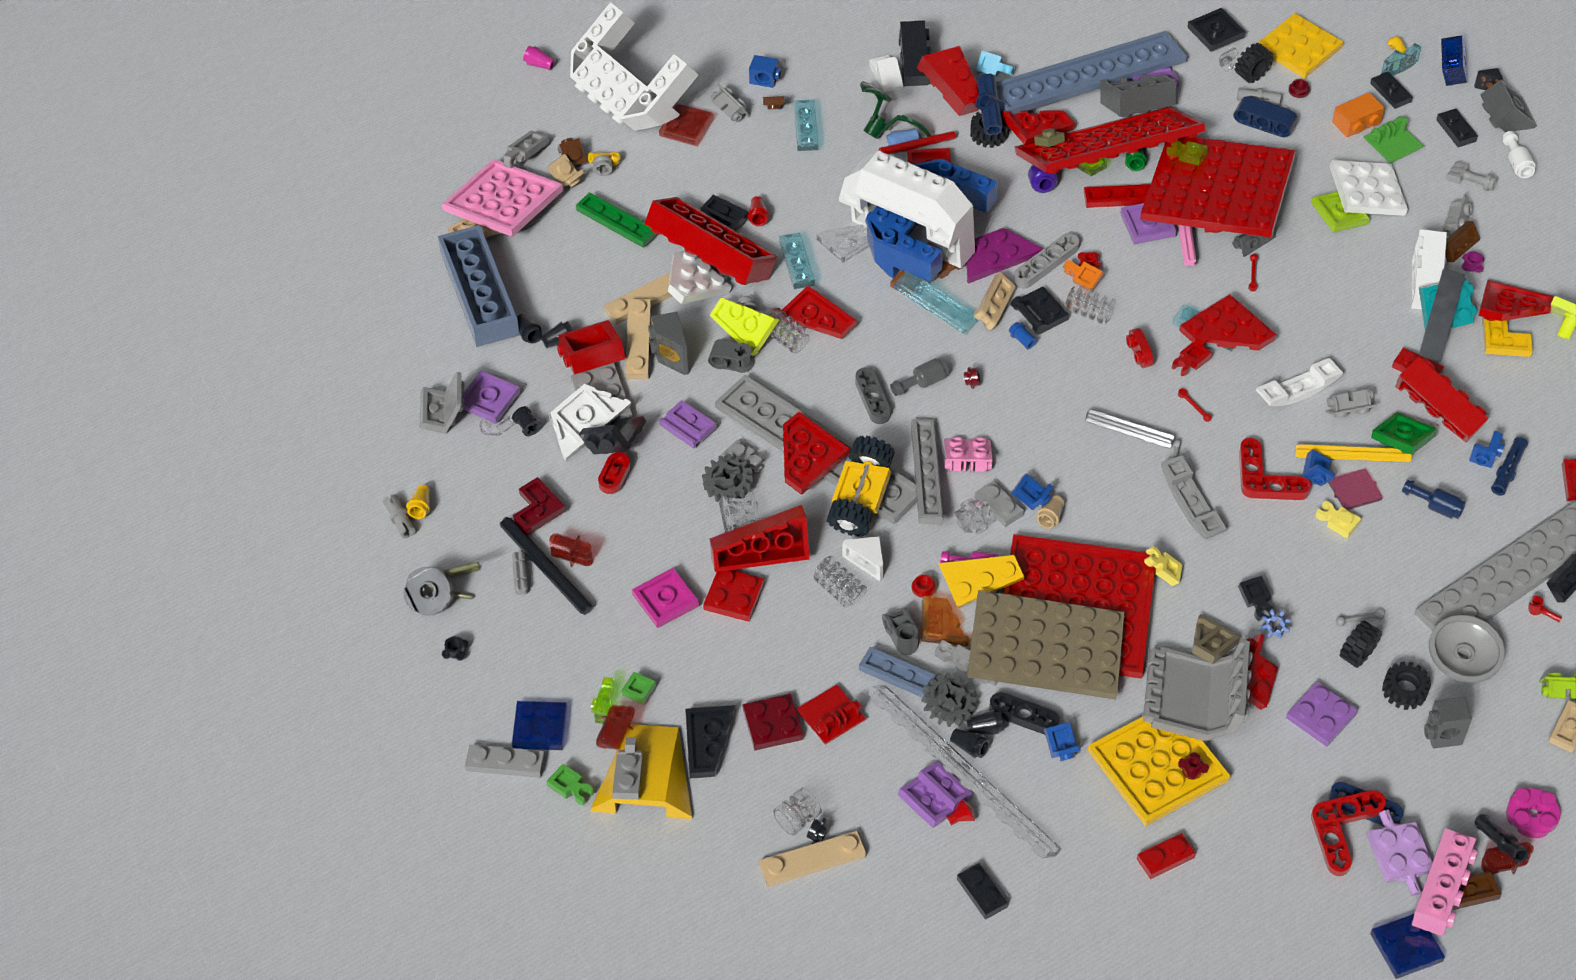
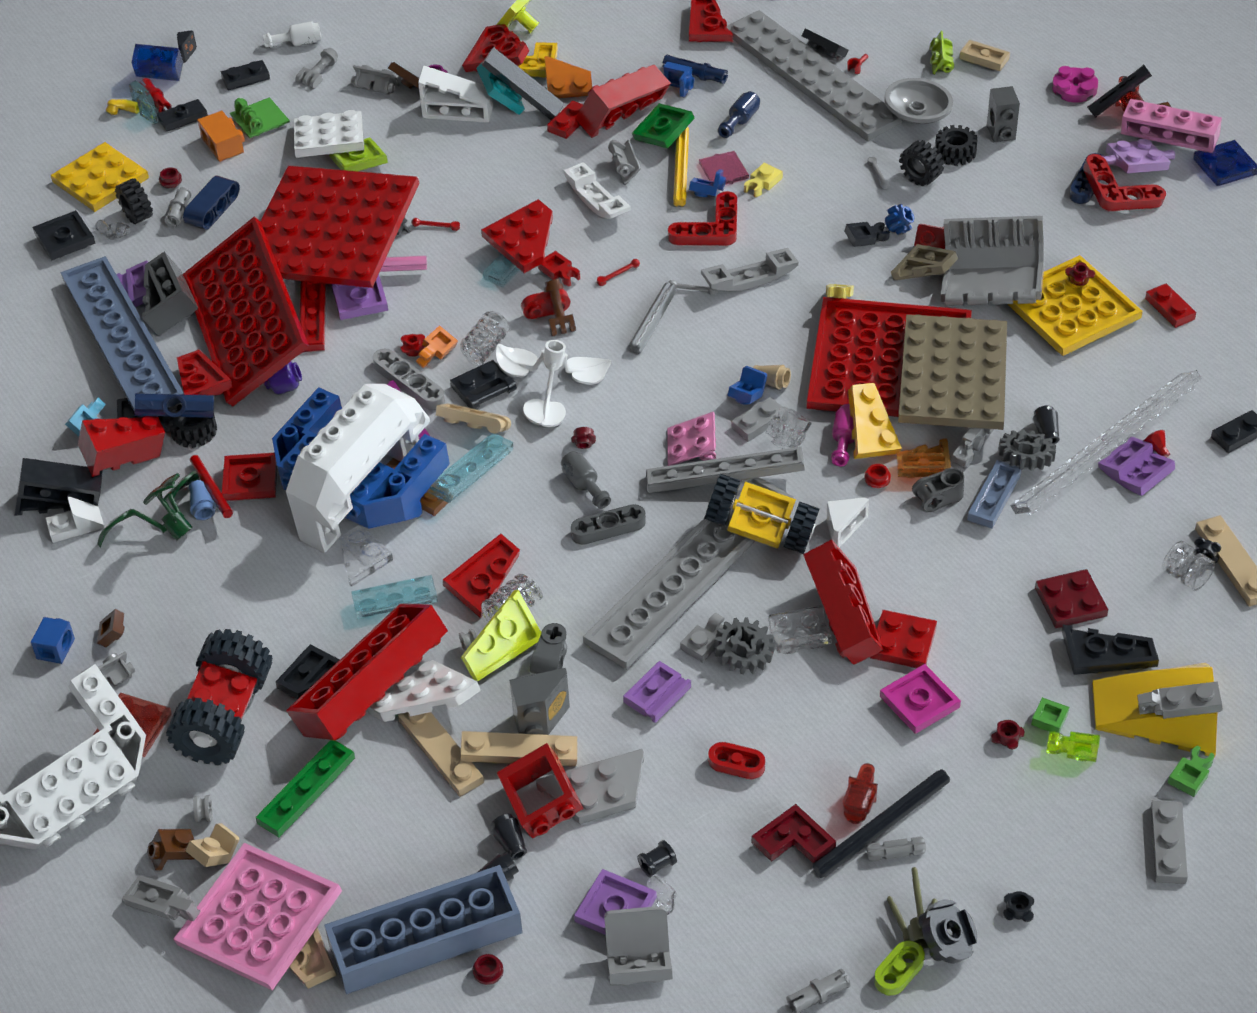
camera: 90 degrees left, 5 degrees down
yellow cone [406,485,430,519] -> none
clear blue plate [512,701,567,750] -> none
white wing [550,384,631,461] -> none
black bracket [579,416,646,455] -> none
yellow arm [588,151,621,167] -> none
clear red arm [596,705,635,750] -> none
red cone [748,196,769,226] -> none
red plate [783,411,850,495] -> none
clear light blue plate [794,100,818,151] -> none
red hinge [796,684,866,745] -> none
clear piece [814,556,867,607] -> none
black cone [950,728,990,758] -> none
black beam [989,692,1059,735] -> none
blue pin [1009,322,1037,350] -> none
olive plate [1034,129,1065,147] -> none
blue bracket [1044,722,1081,761] -> none
clear neon green plate [1167,141,1208,165] -> none
medium lavender plate [1286,682,1358,747] -> none
dark grey slope [1480,80,1537,133] -> none
none -> red pin [138,78,172,112]
none -> black plate [166,629,273,766]
none -> dark red plate [472,954,504,985]
none -> white plant [496,340,611,427]
none -> orange wing [544,56,592,98]
none -> reddish brown hinge [544,279,576,336]
none -> lime plate [874,941,925,996]
none -> dark red plate [991,720,1025,750]

